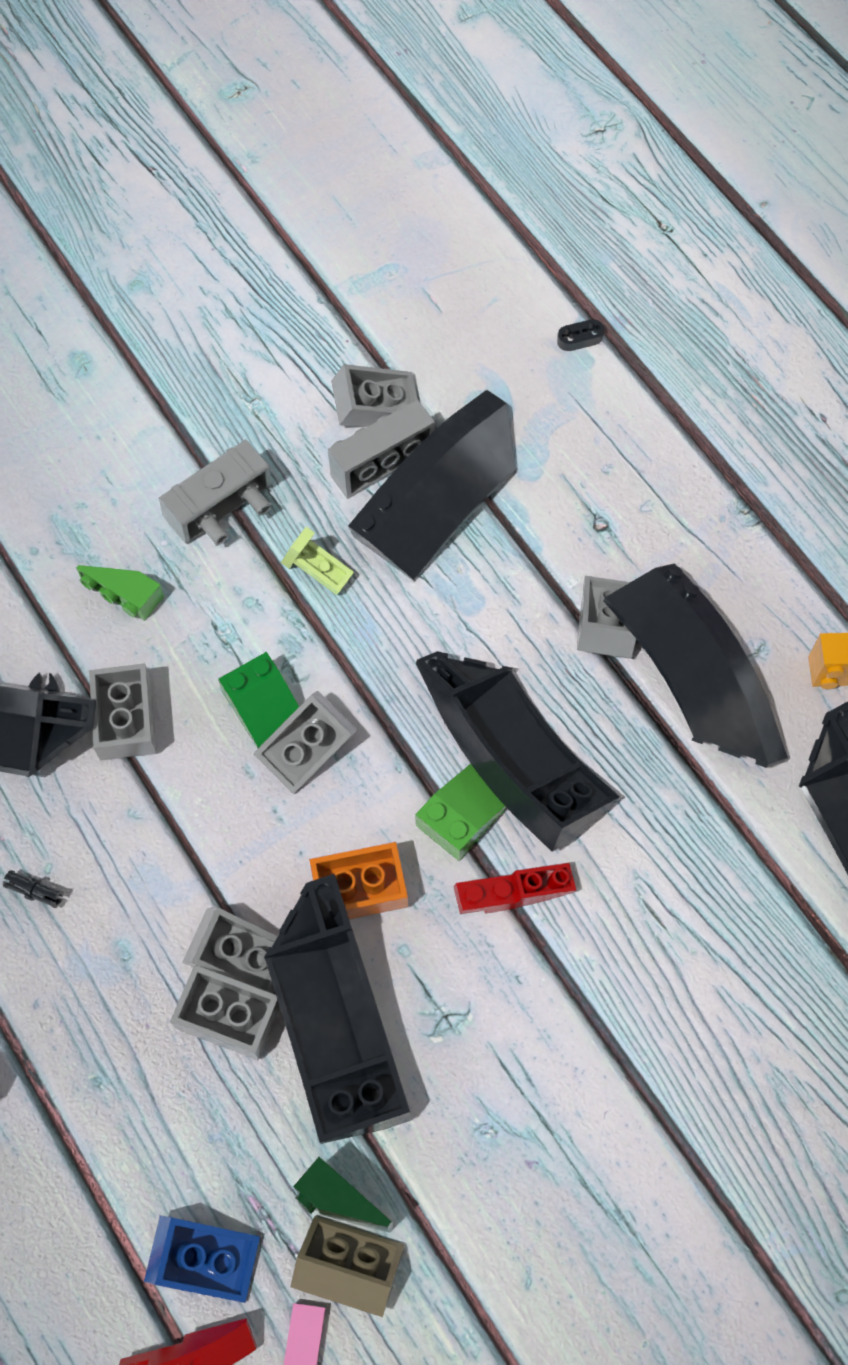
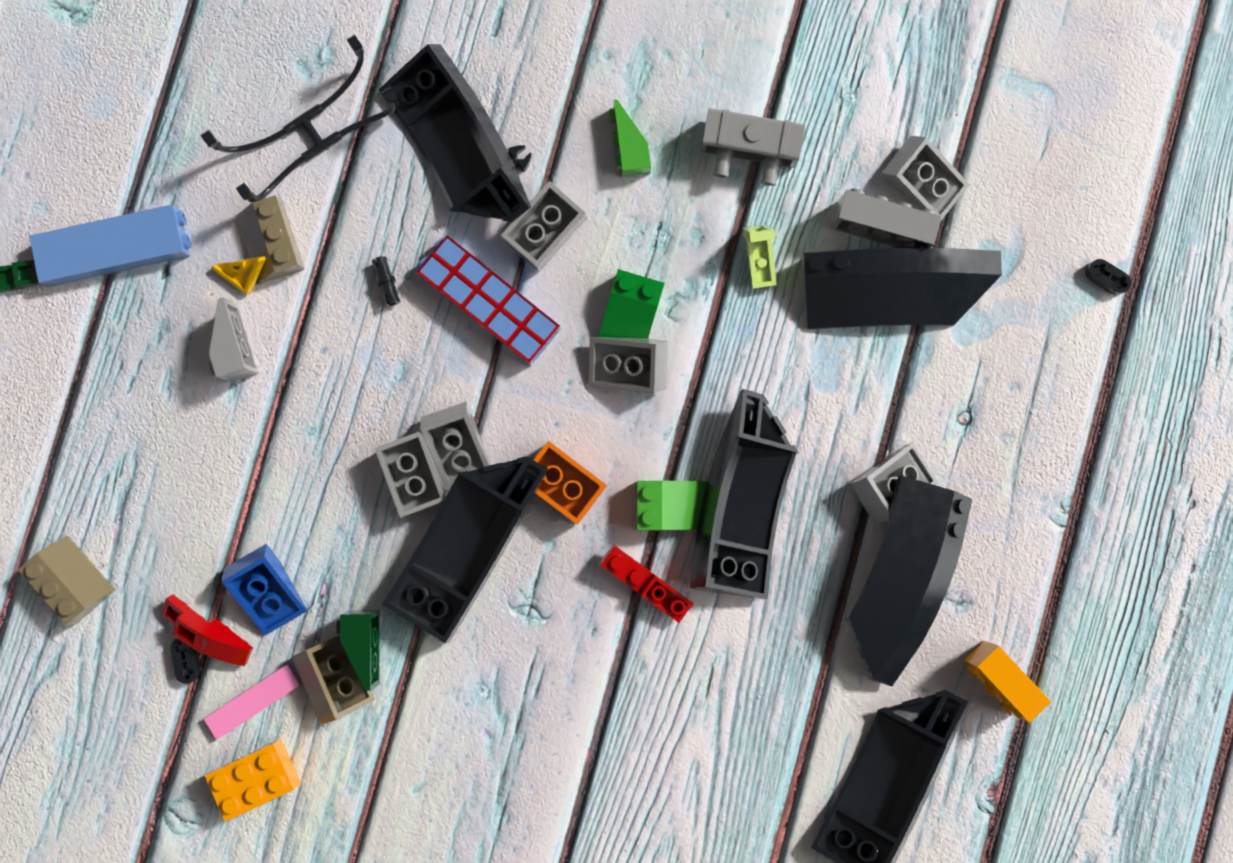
camera: 45 degrees right, 20 degrees up
none -> medium blue brick [416,235,561,366]

